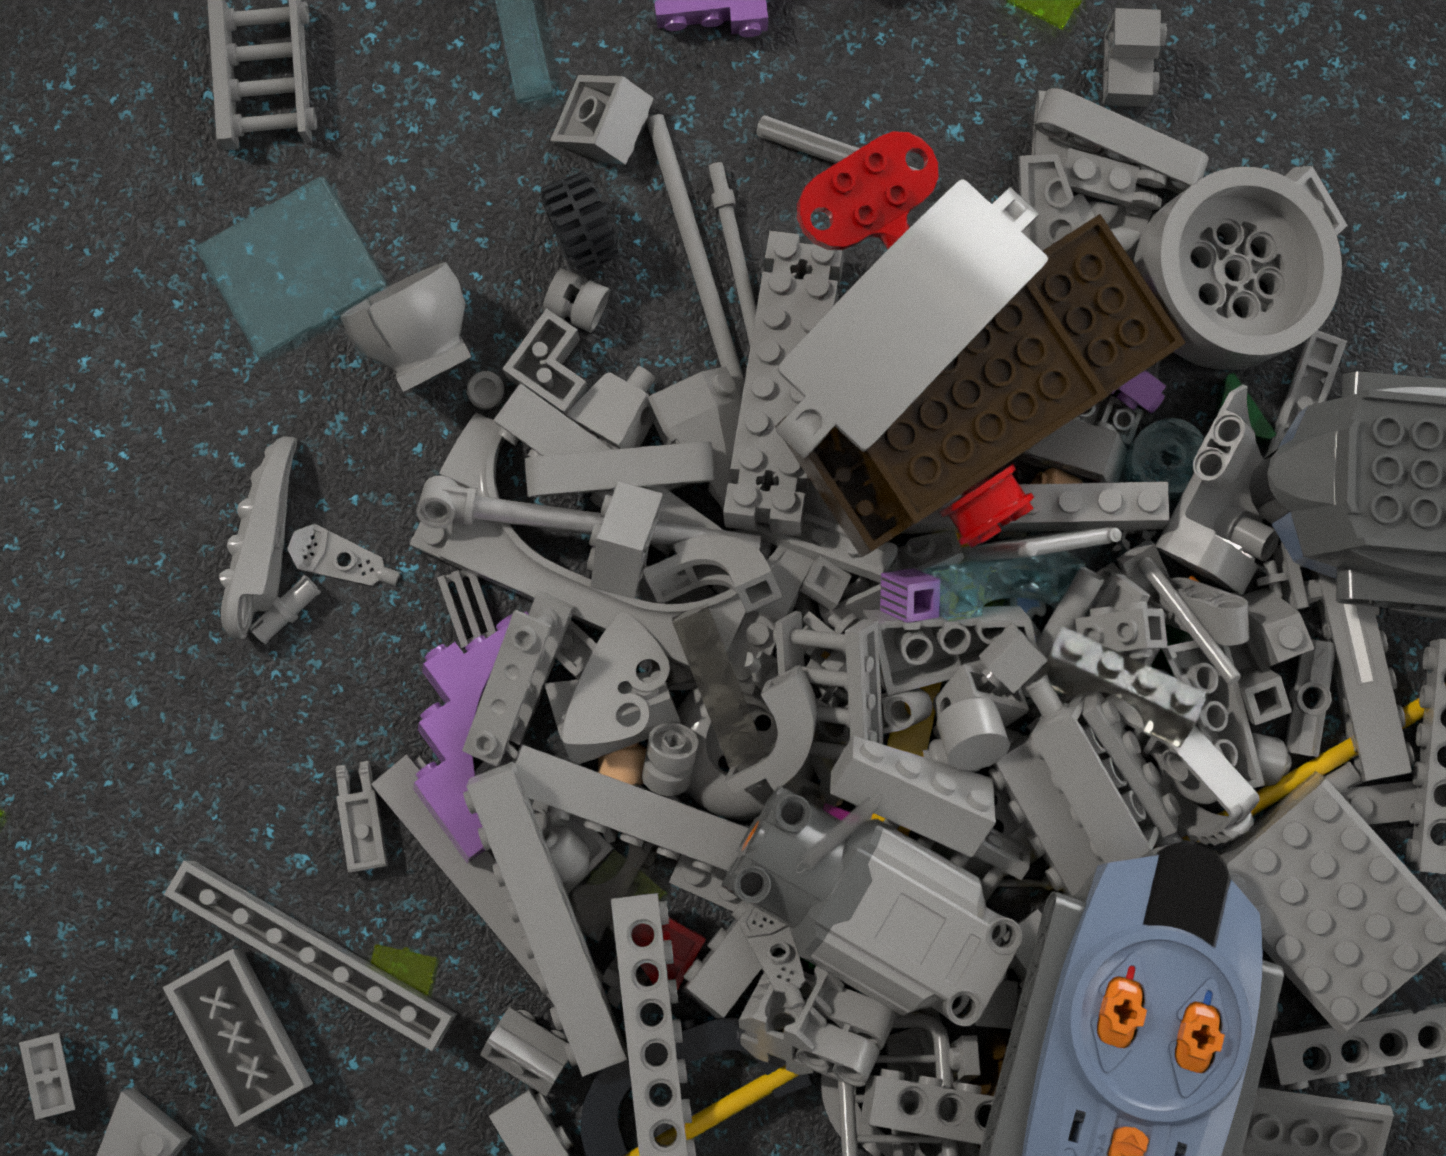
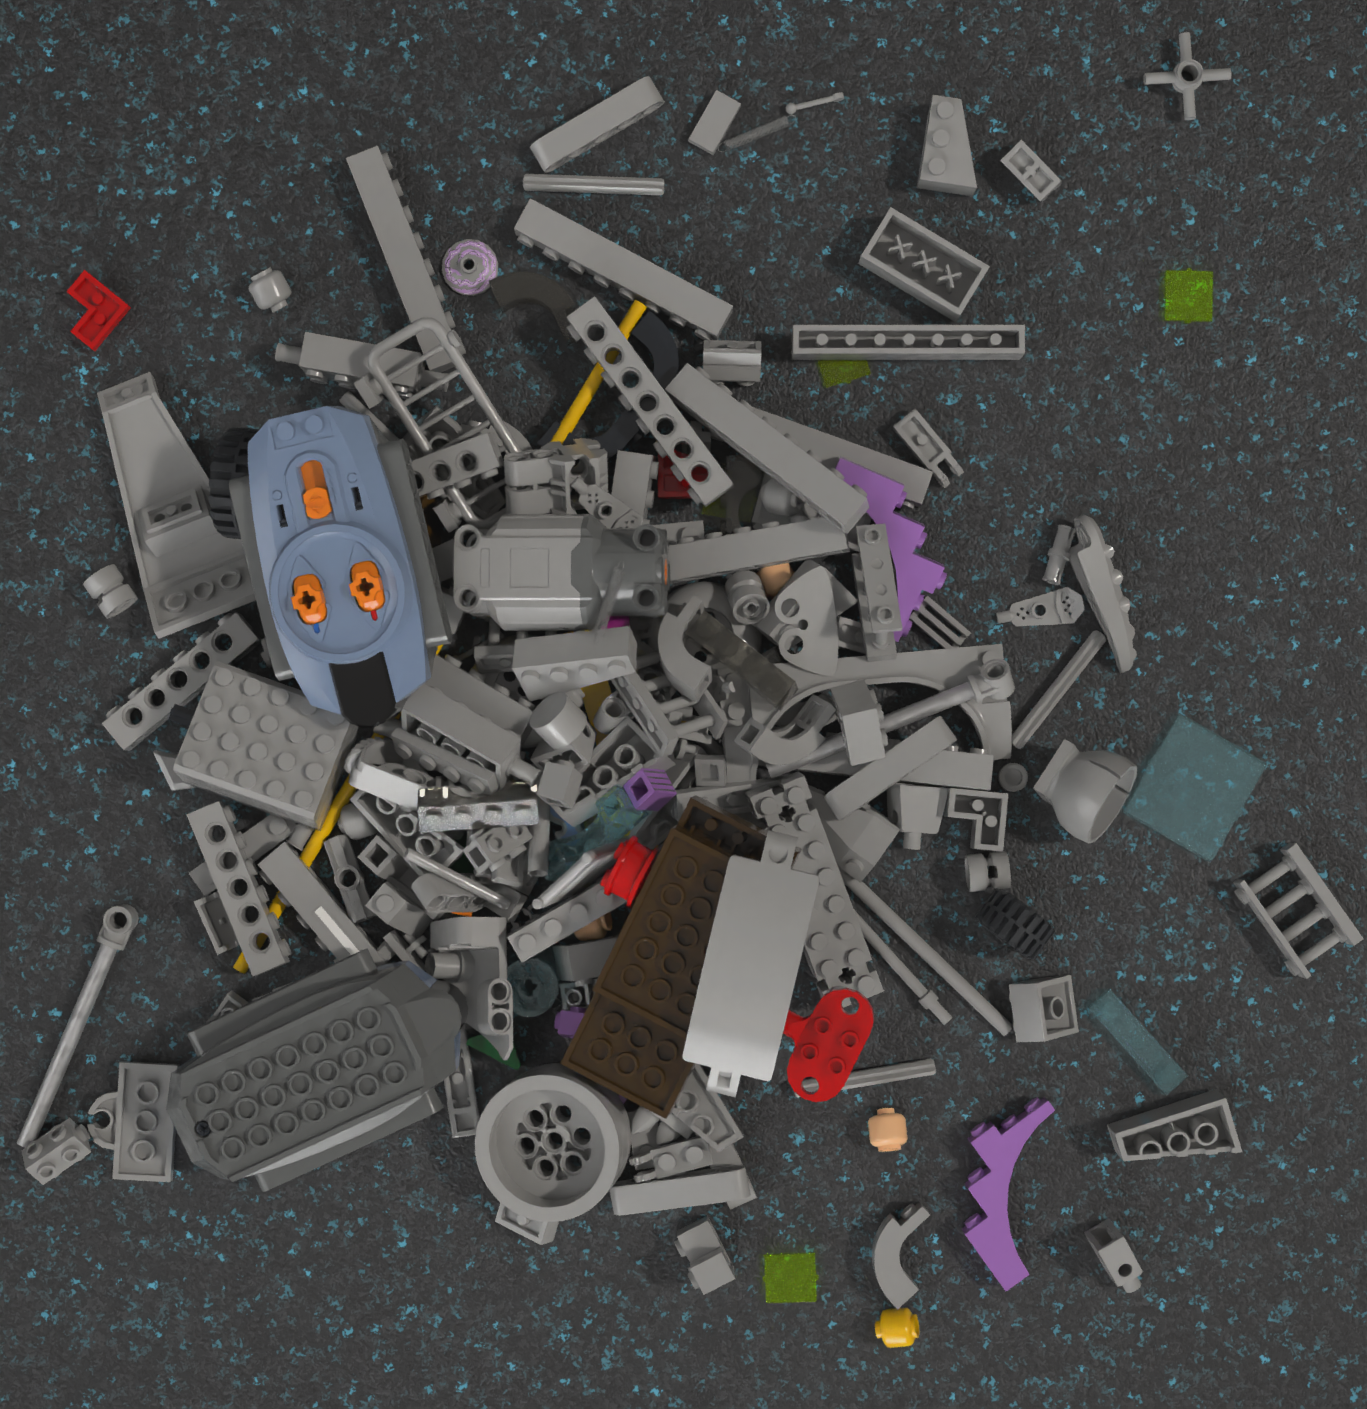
camera: 145 degrees right, 5 degrees up
none -> light nougat head [868,1108,908,1152]
none -> light grey axle [1012,630,1107,749]

